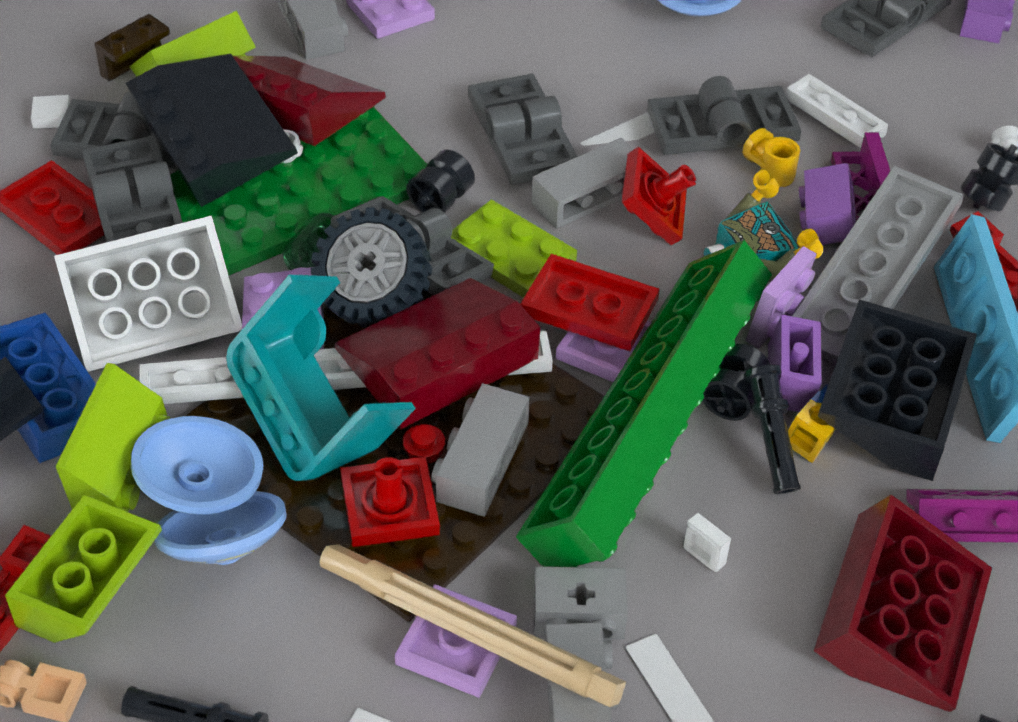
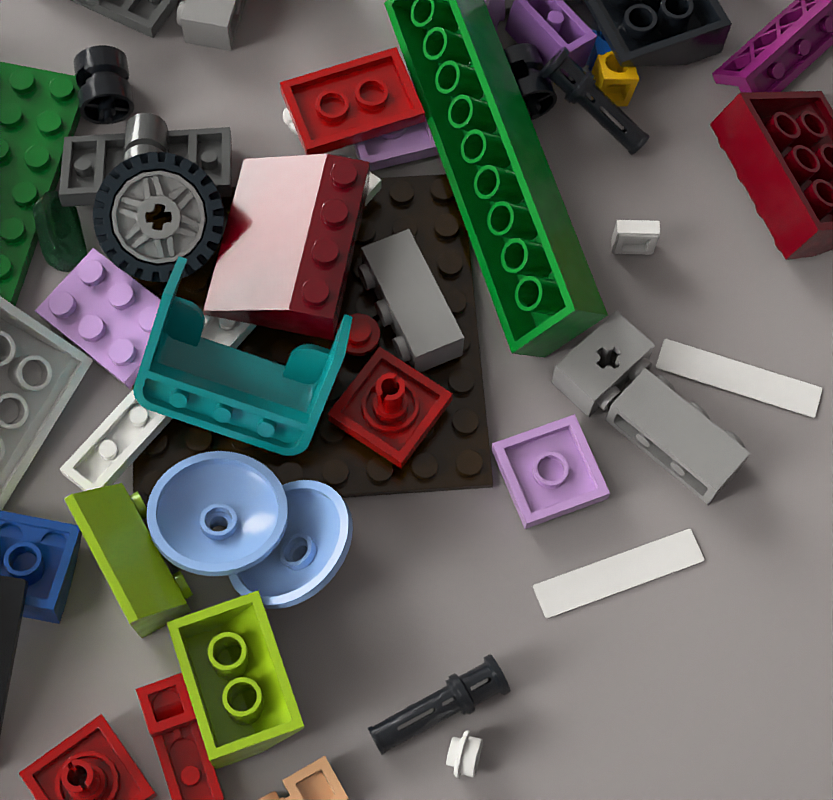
camera: 45 degrees left, 20 degrees up
tan piece [320,544,626,707] -> none
lime plate [451,199,577,298] -> none

